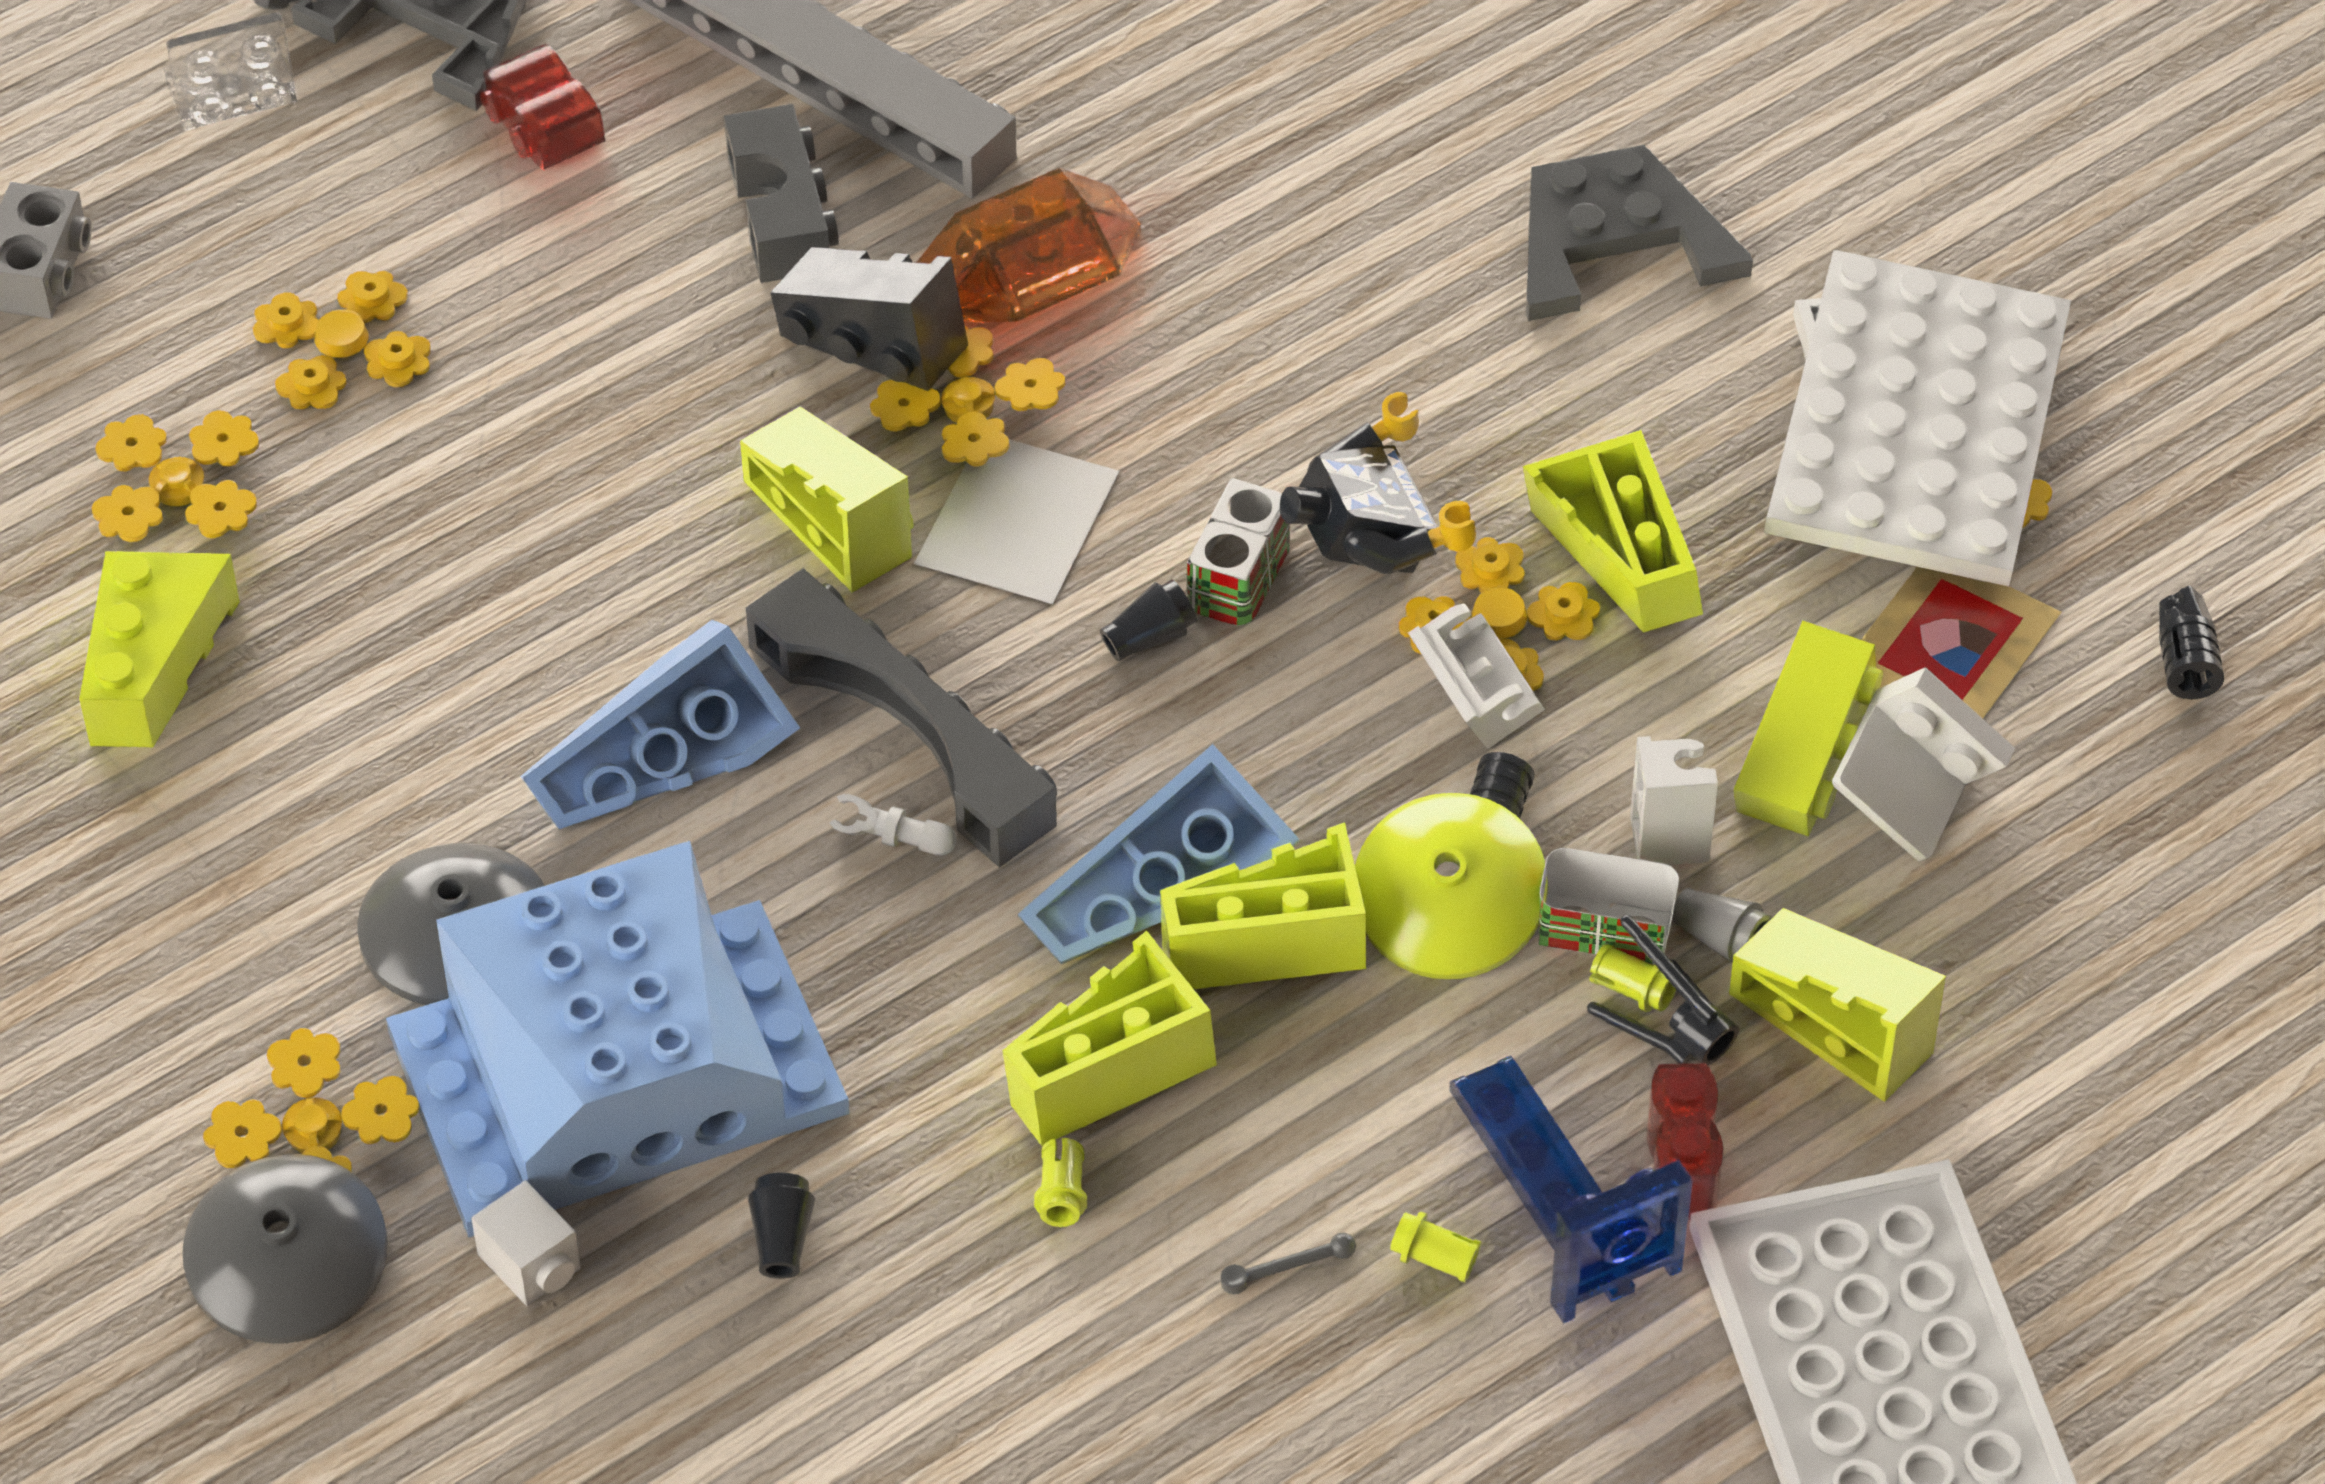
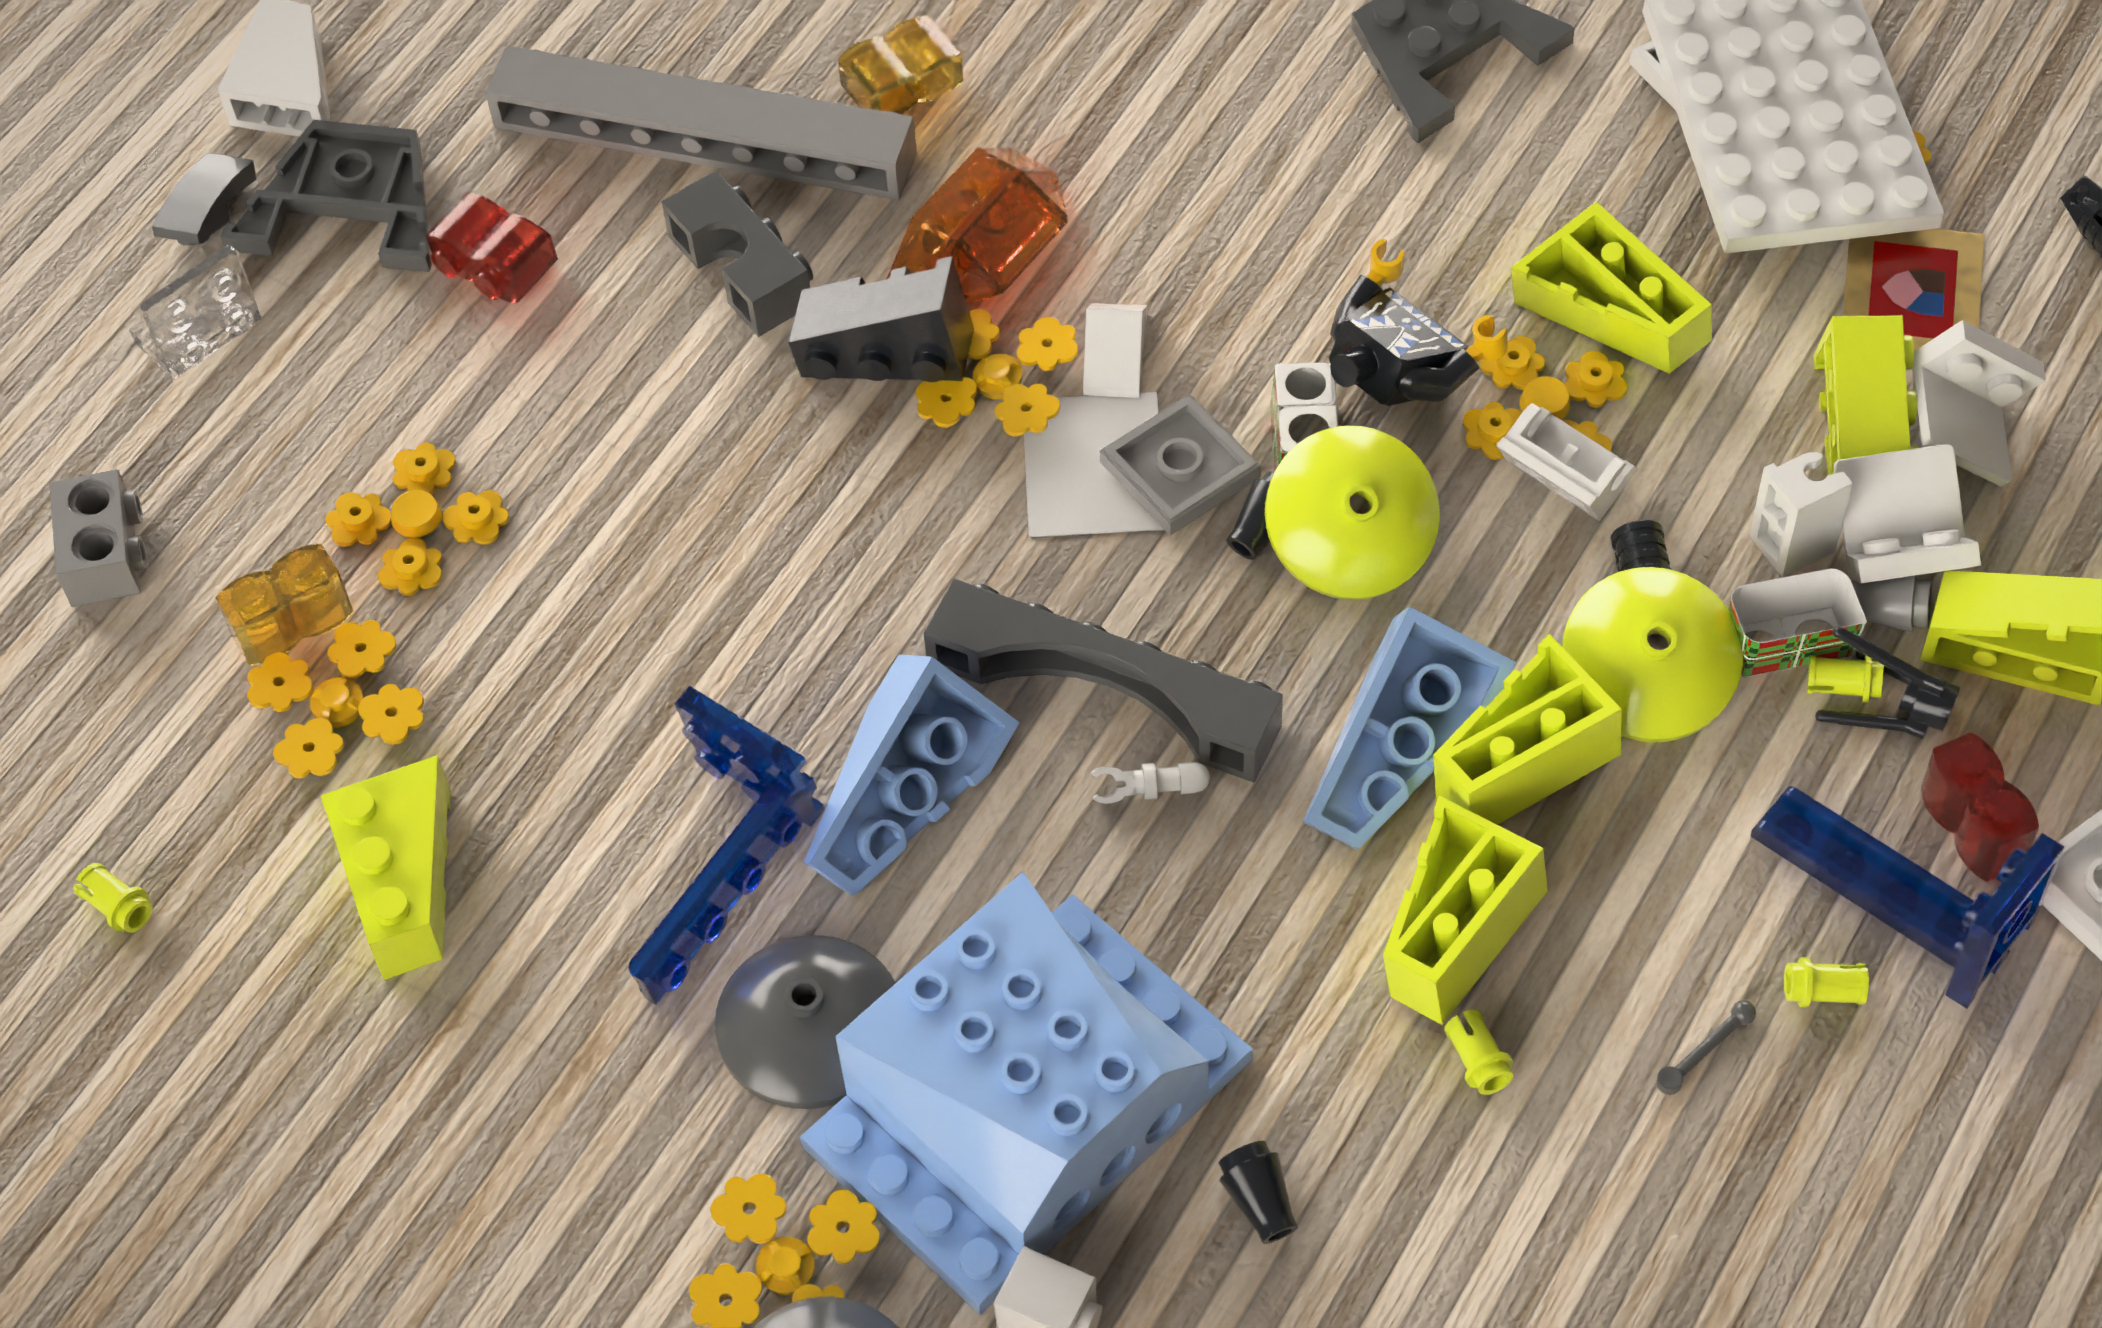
camera: 20 degrees left, 5 degrees up
neon yellow wedge [740,407,914,593] -> none
none -> clear yellow brick [215,544,353,665]
none -> clear blue bracket [628,685,825,1005]
none -> clear yellow brick [838,16,963,115]
none -> white slope [1083,303,1148,398]
none -> light grey plate [1100,394,1261,536]
none -> neon yellow dish [1265,426,1440,600]
none -> white bracket [1834,444,1981,583]

